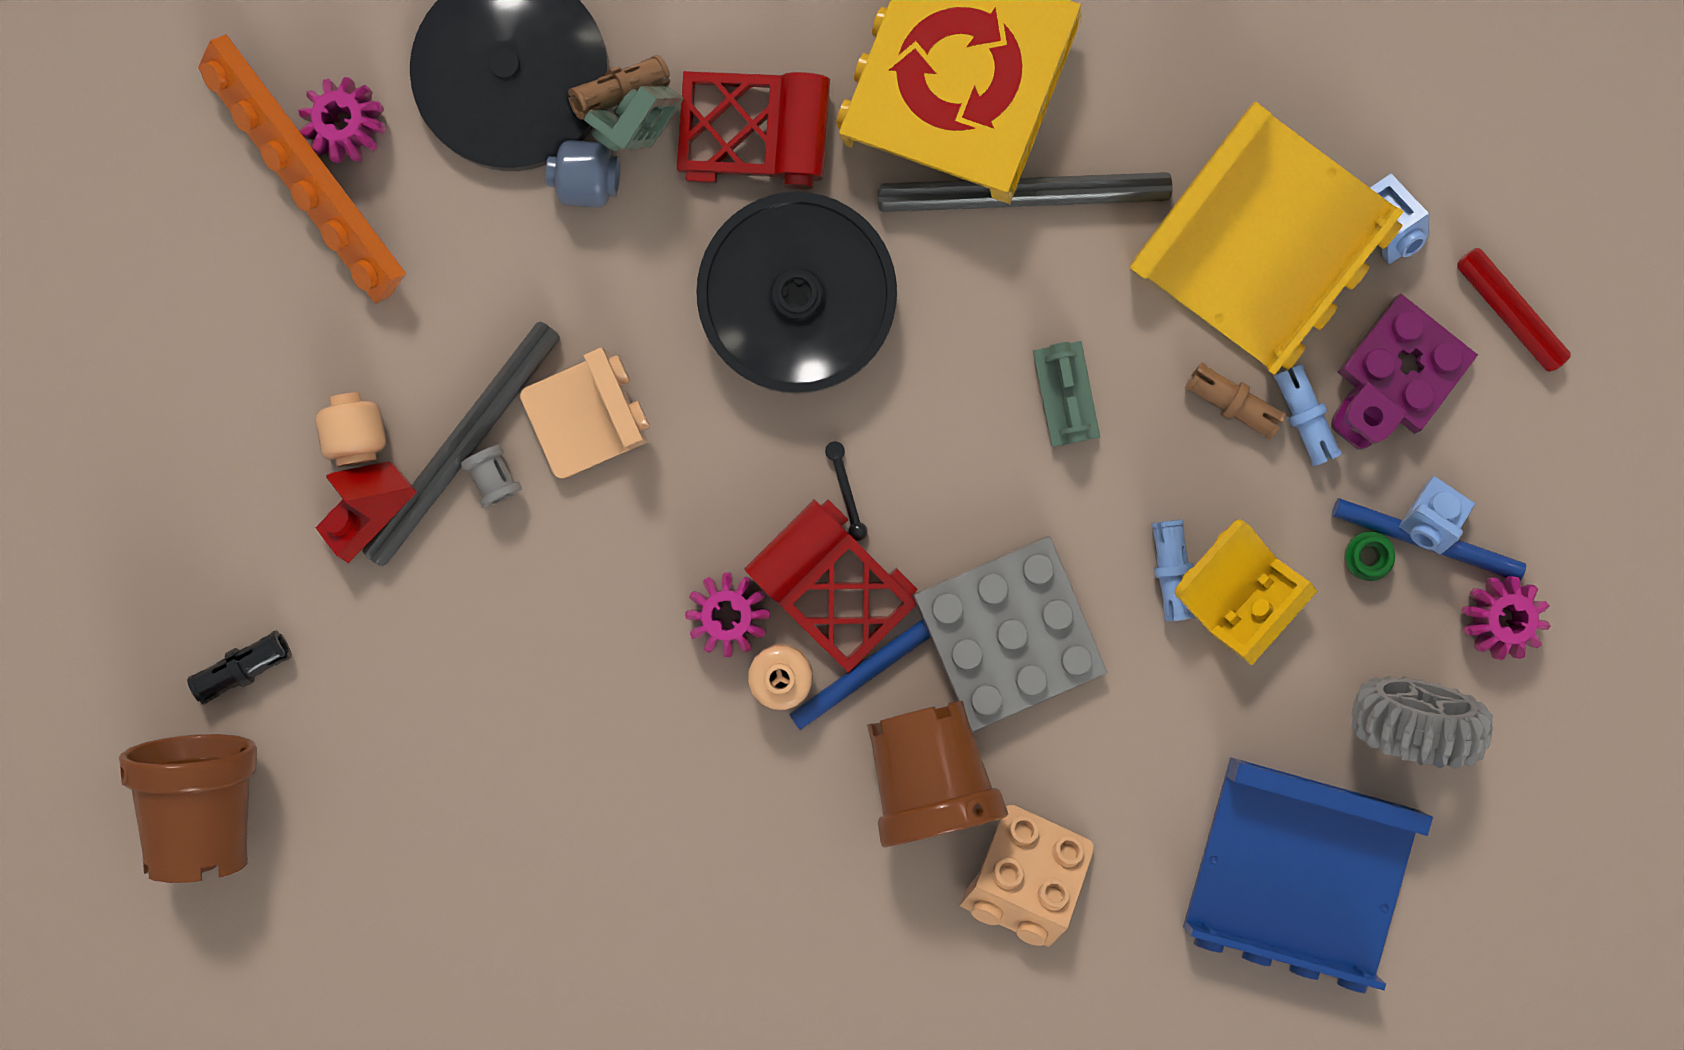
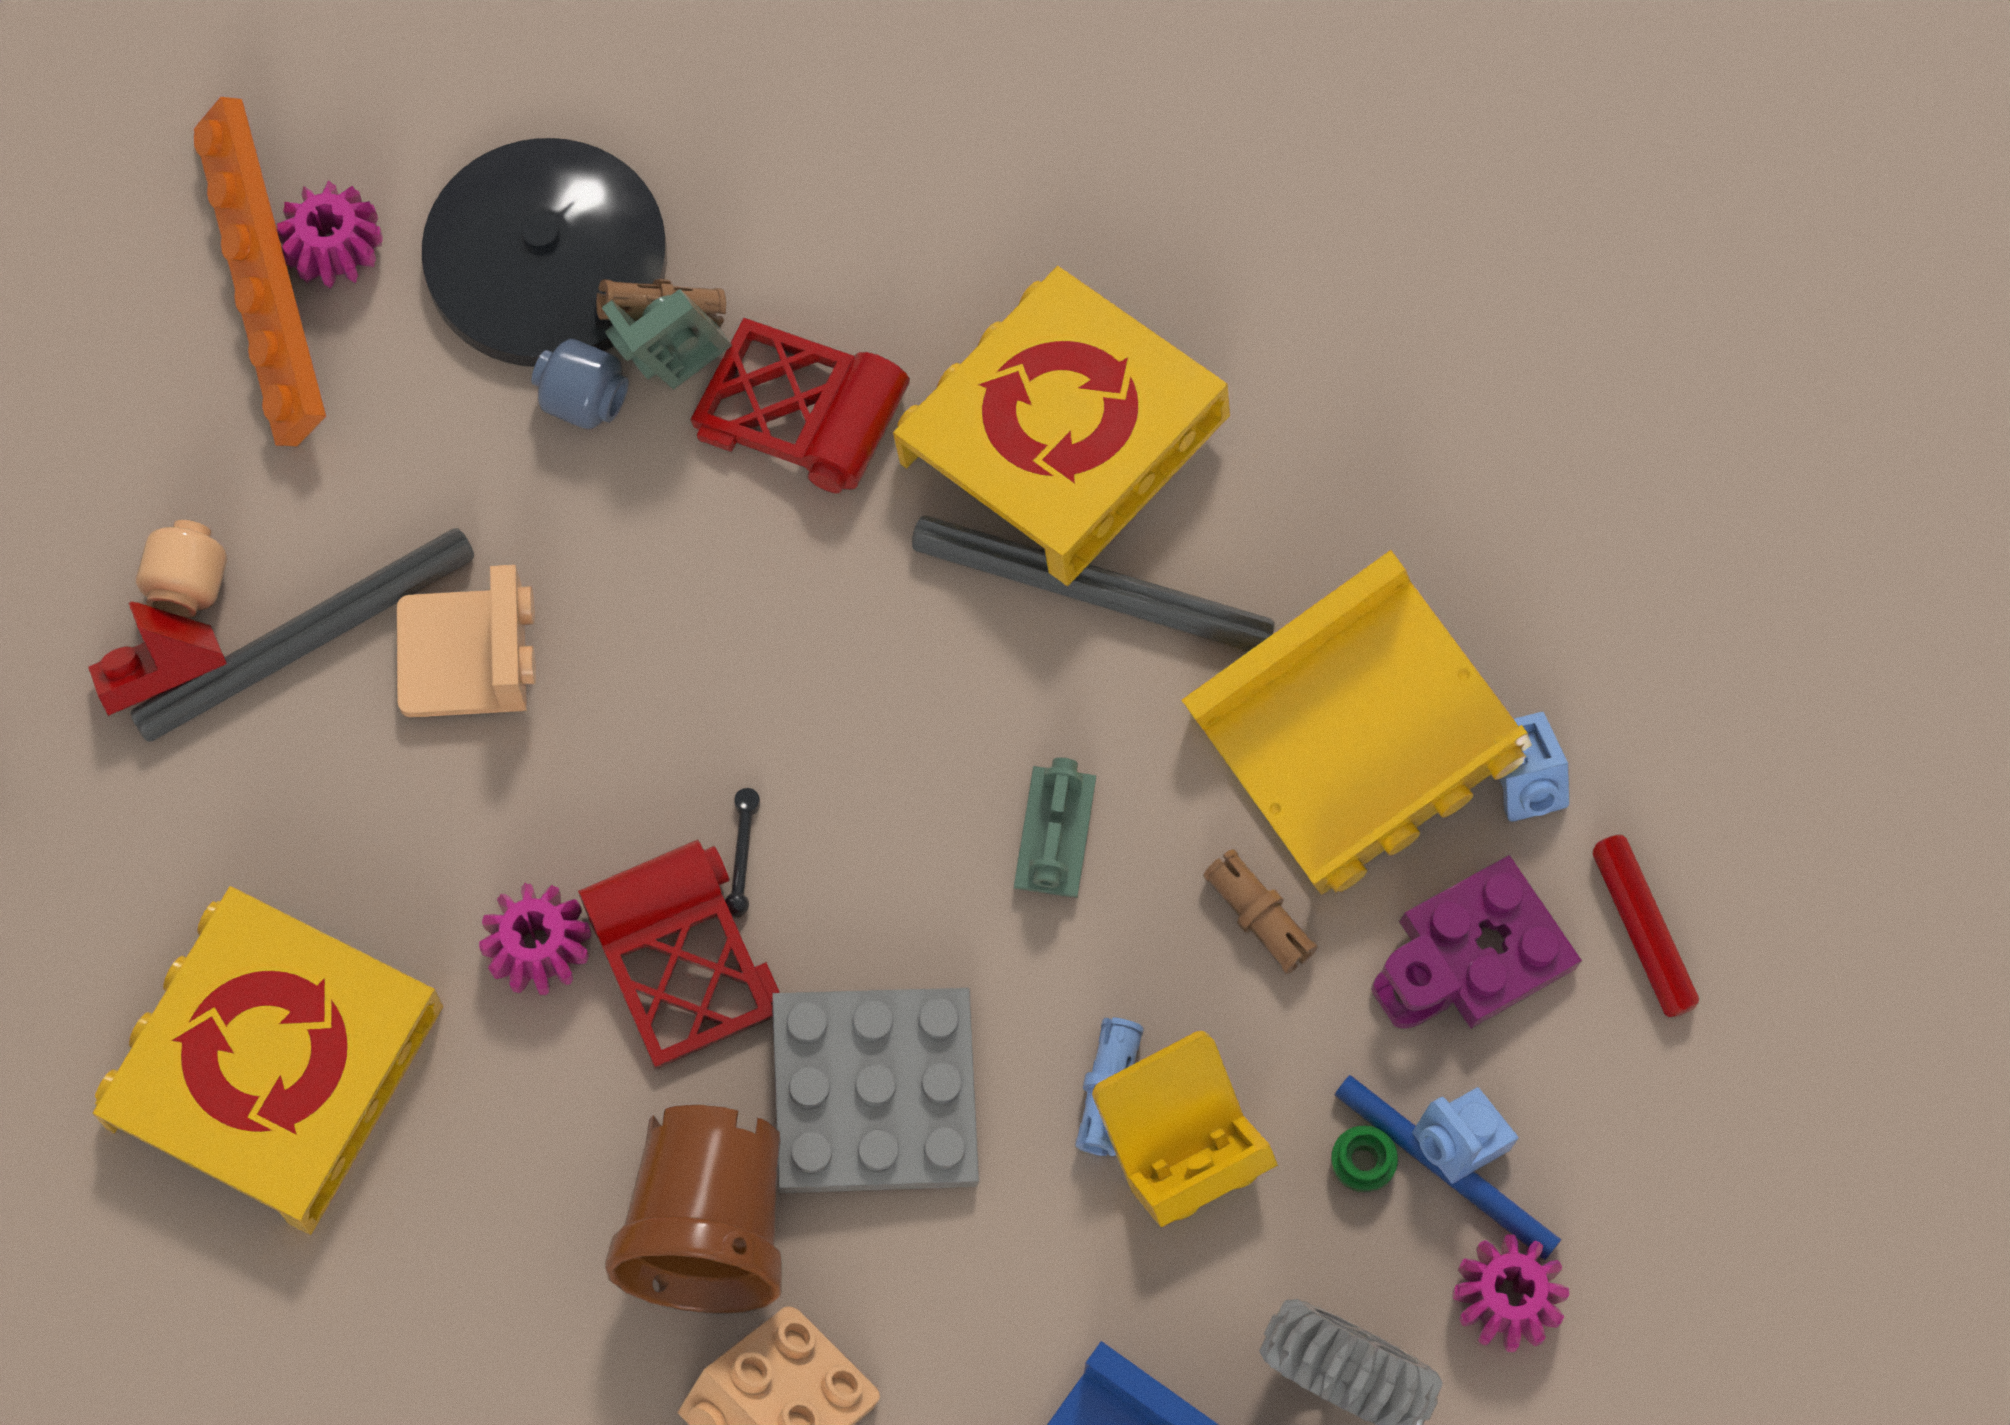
camera: 20 degrees right, 20 degrees down
light grey bush [461,445,522,508] -> none
black dish [696,192,897,394] -> none
light nougat head [748,644,813,710] -> none
blue bar [789,619,930,730] -> none
light blue pin [1273,363,1342,466] -> none
none -> yellow panel [92,886,443,1235]

